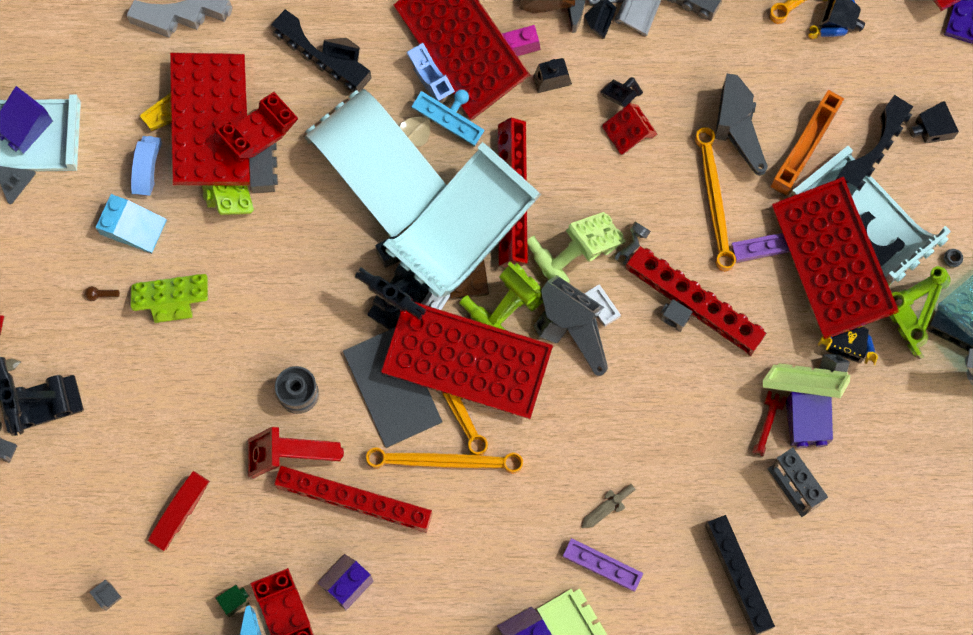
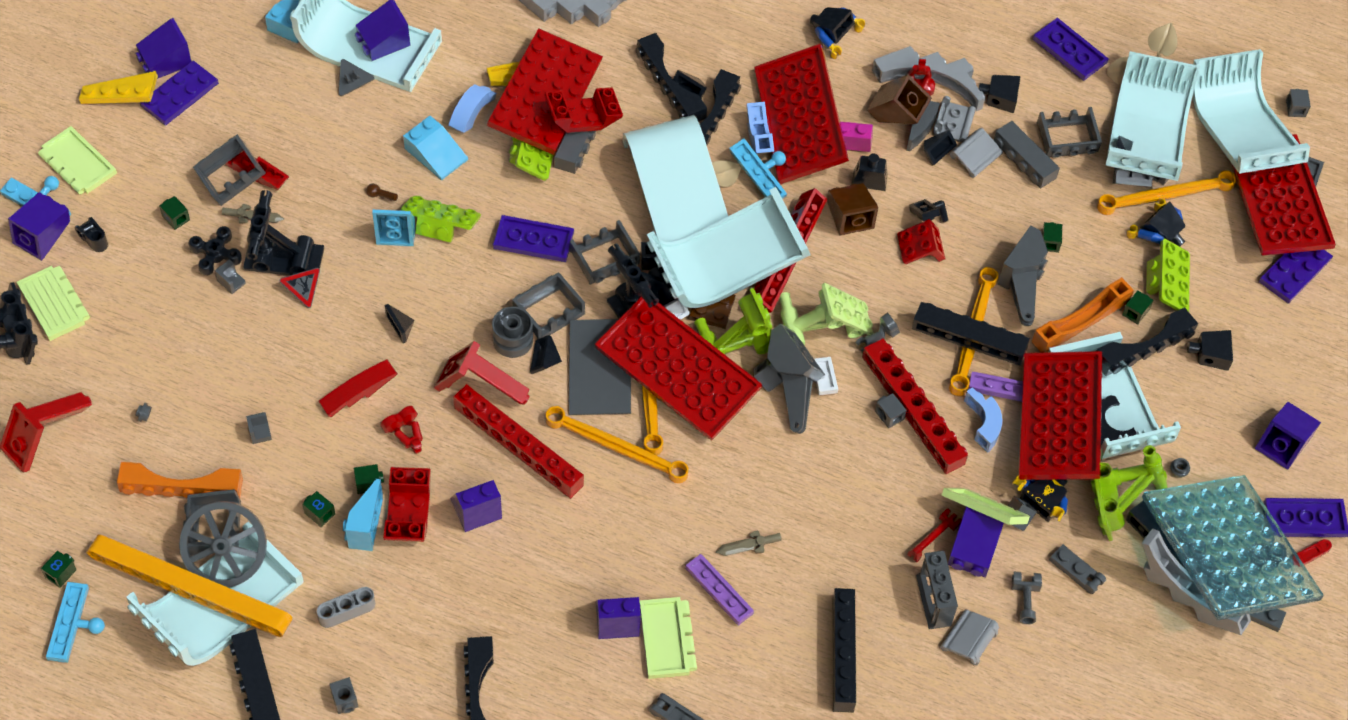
camera: 20 degrees right, 15 degrees down
none -> piece [279,268,320,308]
none -> medium azure slope [372,209,416,246]
none -> red piece [380,406,423,454]
none -> black slope [384,304,415,344]
none -> dark purple plate [493,215,574,262]
none -> dark grey window [512,272,585,339]
none -> black slope [530,335,562,374]
none -> dark grey window [569,220,640,285]
none -> black arch [699,69,741,146]
none -> reddish brown slope [827,183,879,236]
none -> black brick [912,302,1030,366]
none -> light grey piece [940,609,999,666]
none -> light blue arch [964,387,1002,453]
none -> dark grey bar [1012,571,1042,624]
none -> dark green brick [1041,222,1063,253]
none -> dark grey plate [1049,544,1106,594]
none -> dark green brick [1122,290,1154,325]
none -> lime bracket [1146,239,1190,312]

